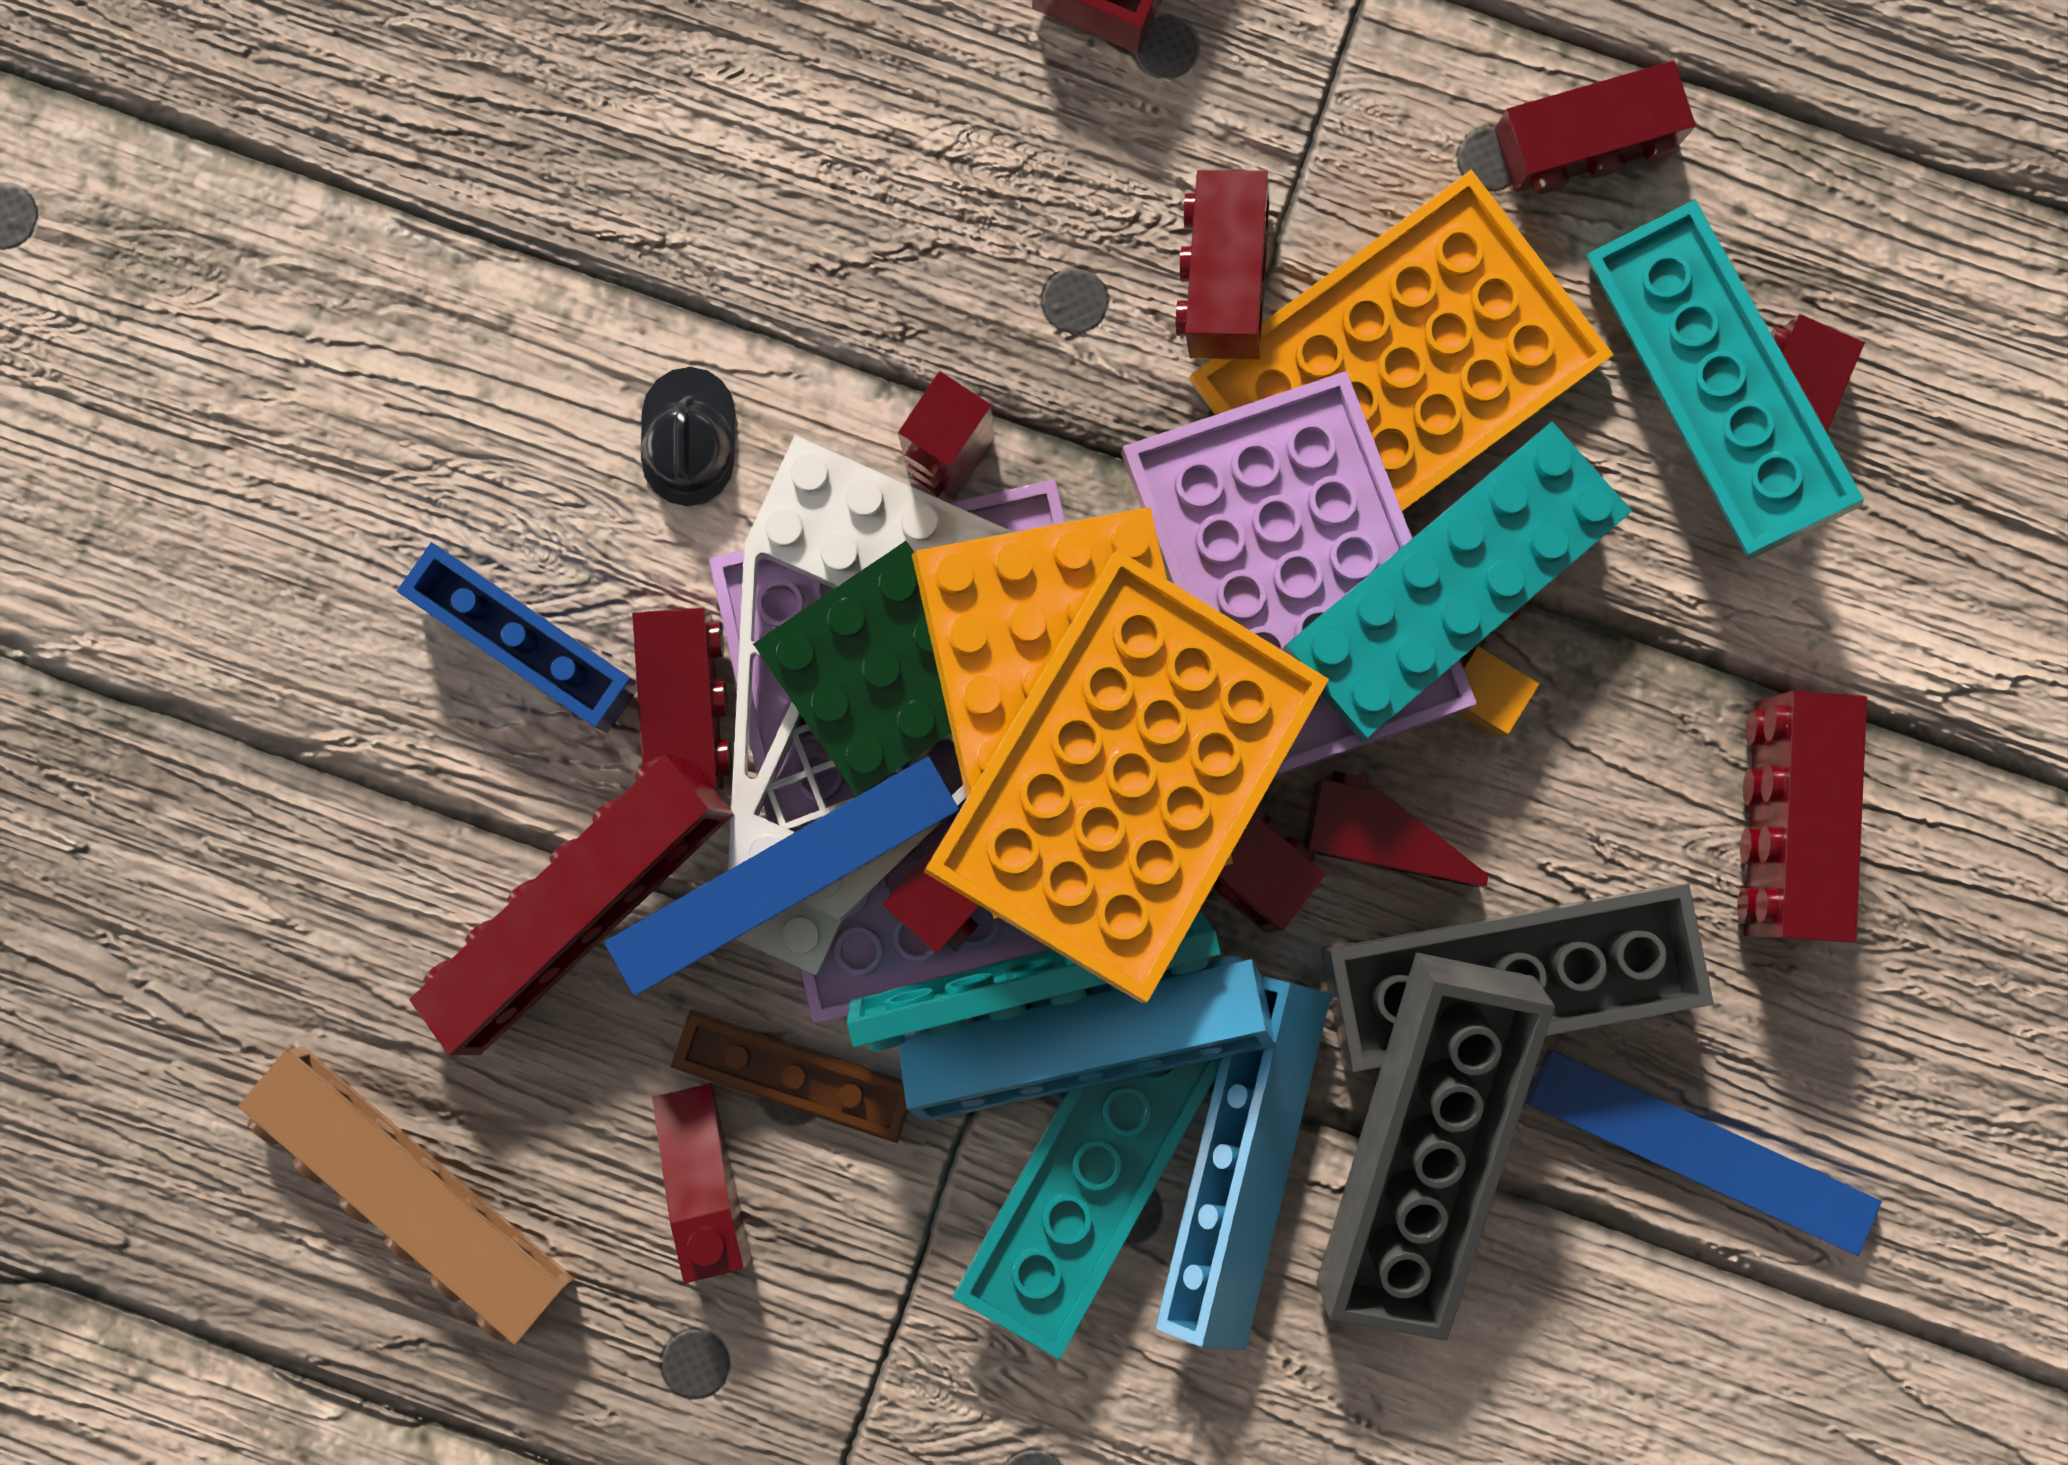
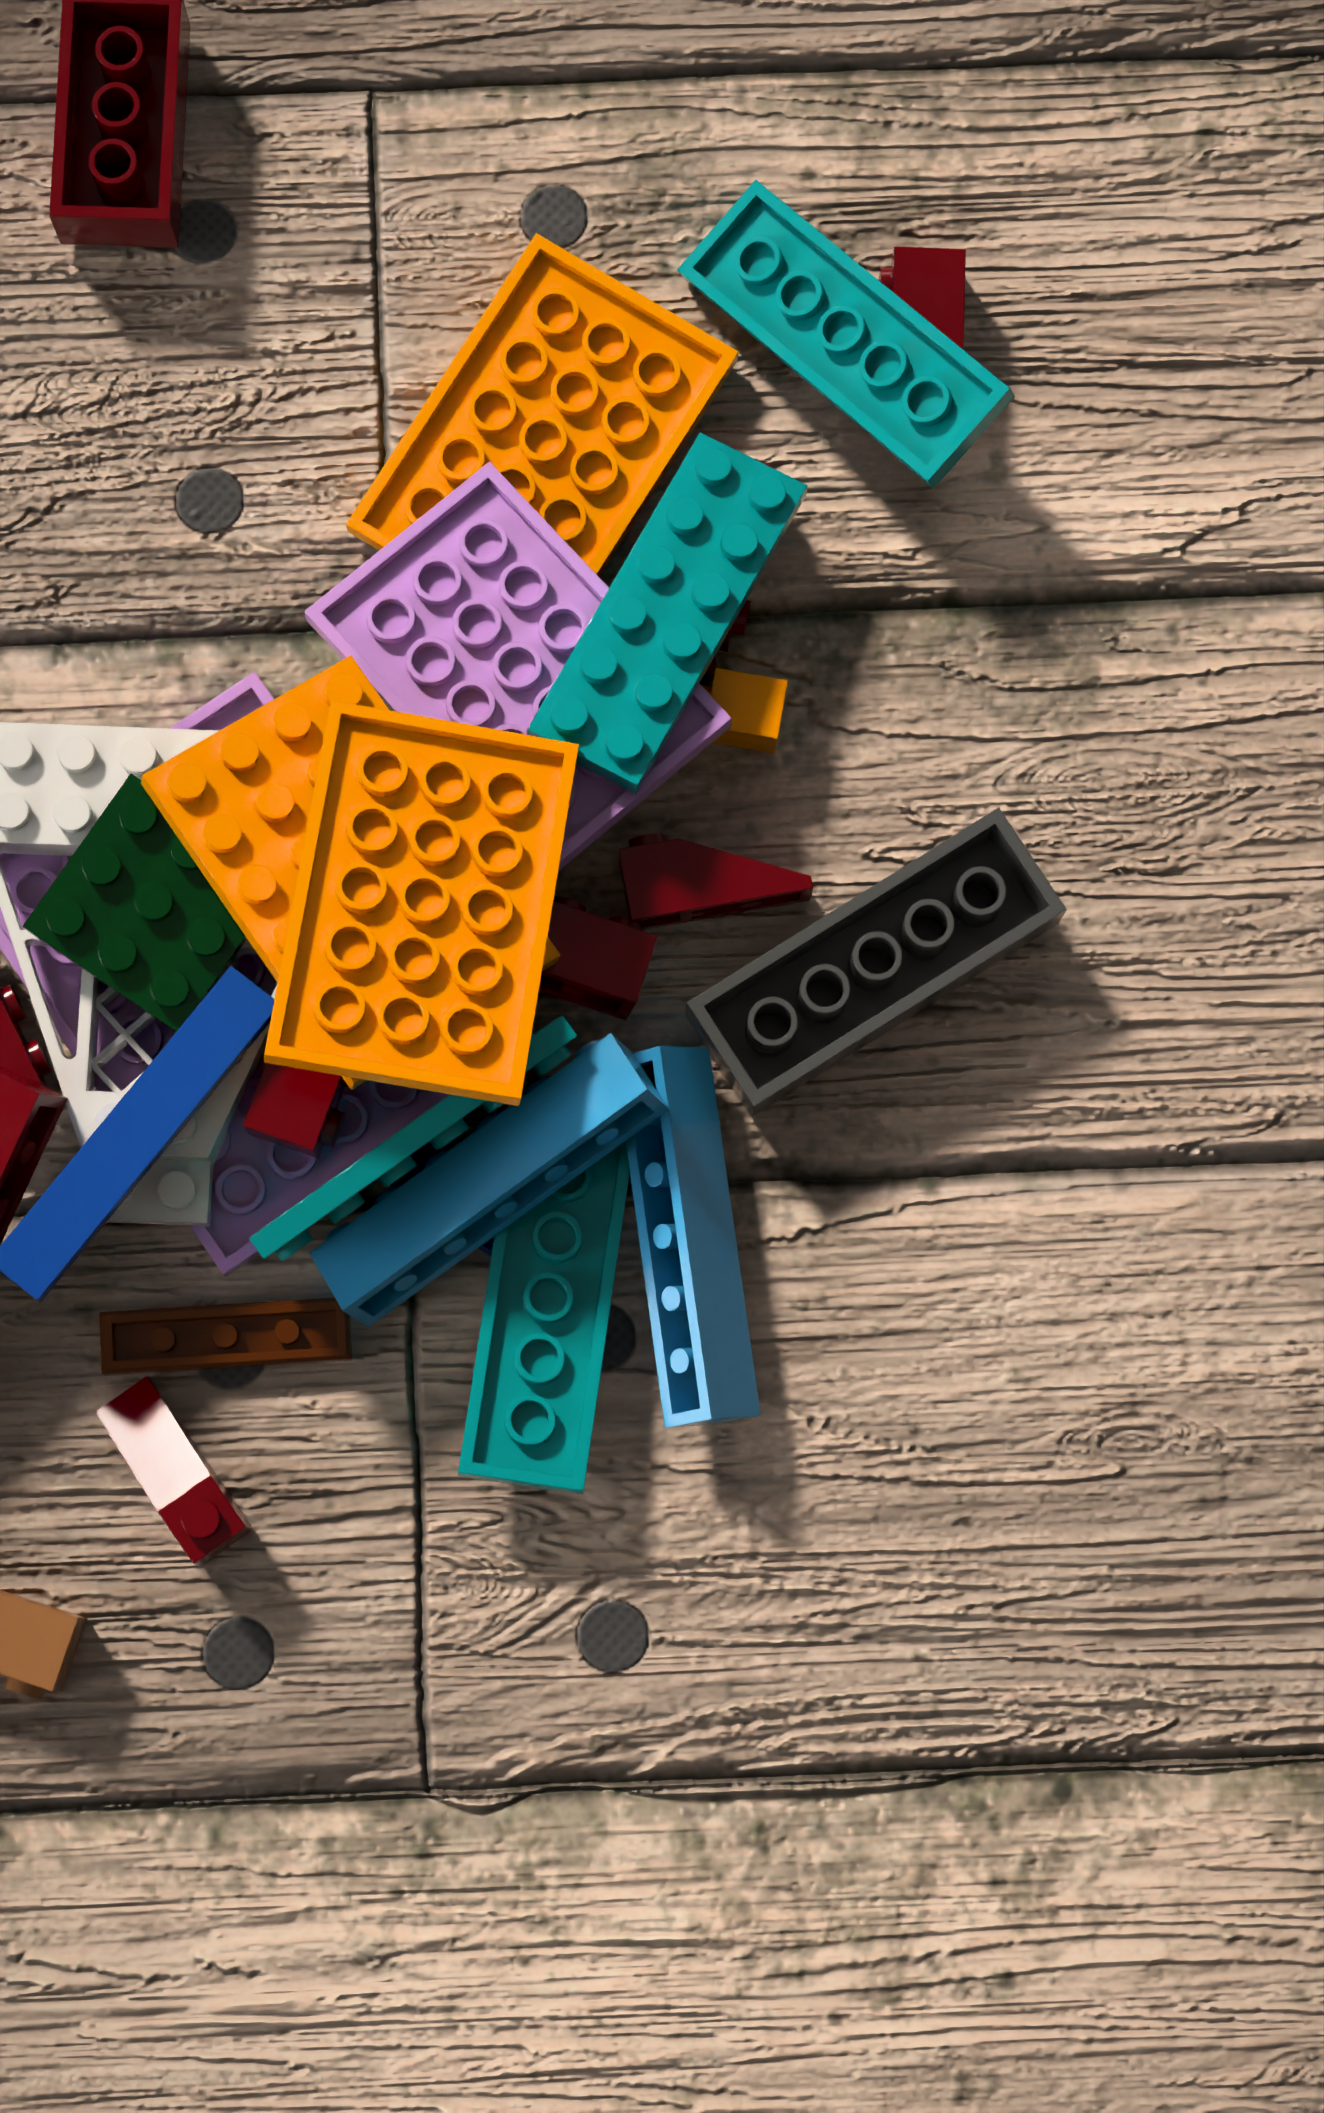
camera: 20 degrees left, 5 degrees down
dark red brick [898,371,994,499] -> none
dark red brick [1176,170,1270,360] -> none
dark grey brick [1316,952,1555,1341] -> none
dark red brick [1495,60,1696,194] -> none
blue tile [1524,1049,1882,1256] -> none
dark red brick [1737,691,1867,943] -> none

